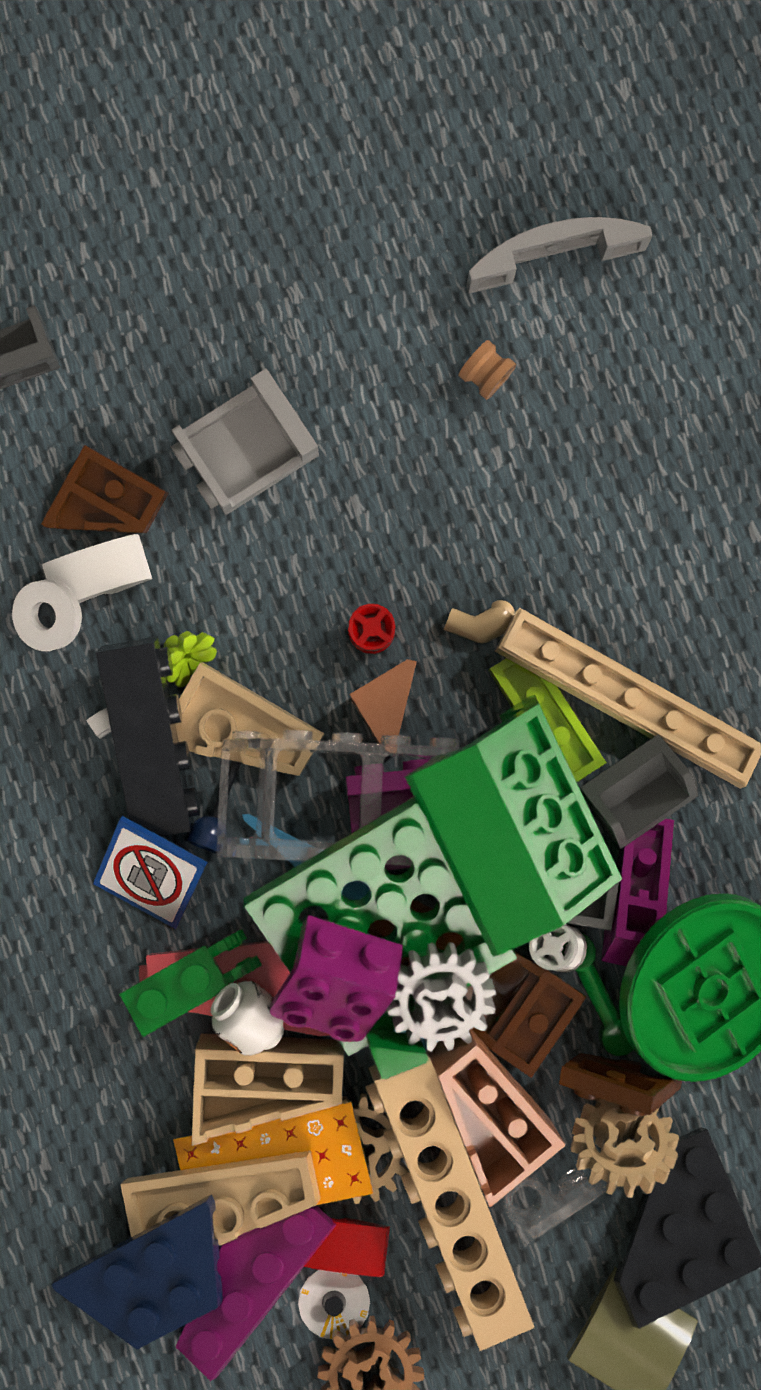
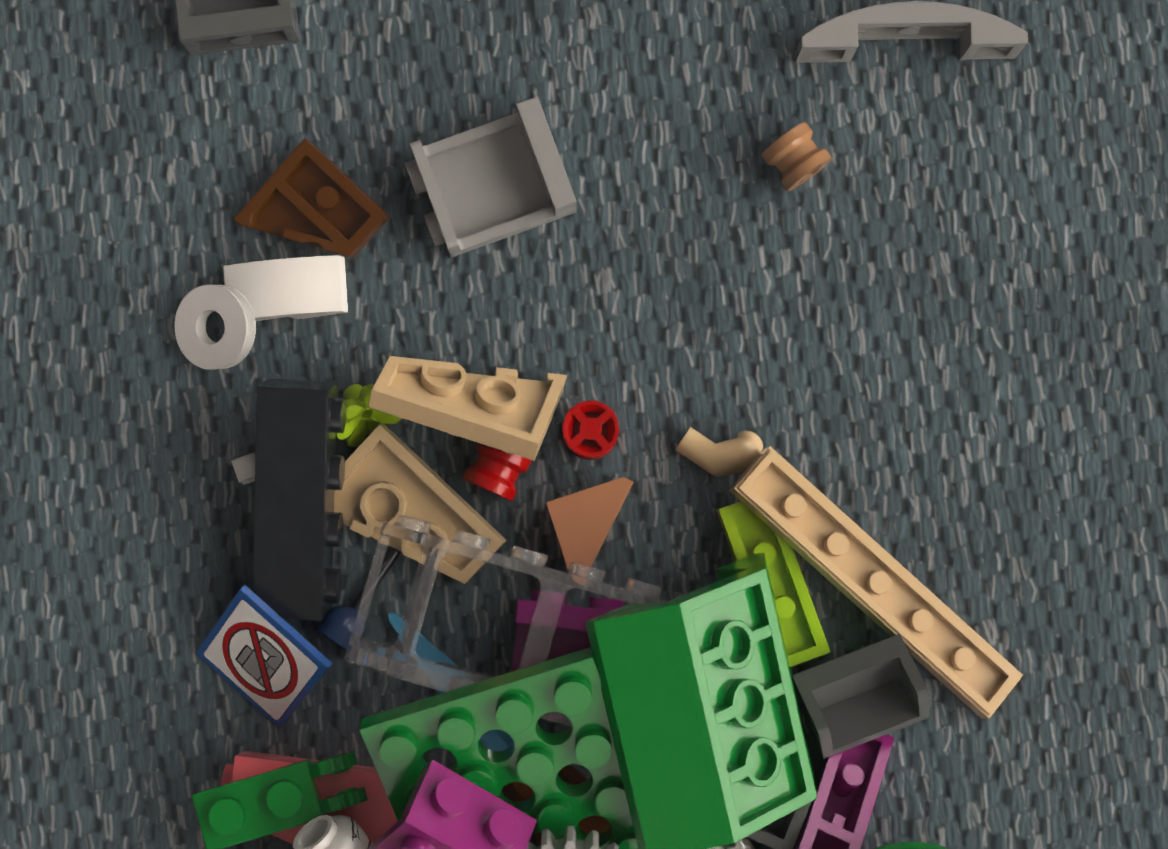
camera: 15 degrees right, 0 degrees up
none -> tan wing [369,356,567,461]
none -> red wheel [462,443,532,502]

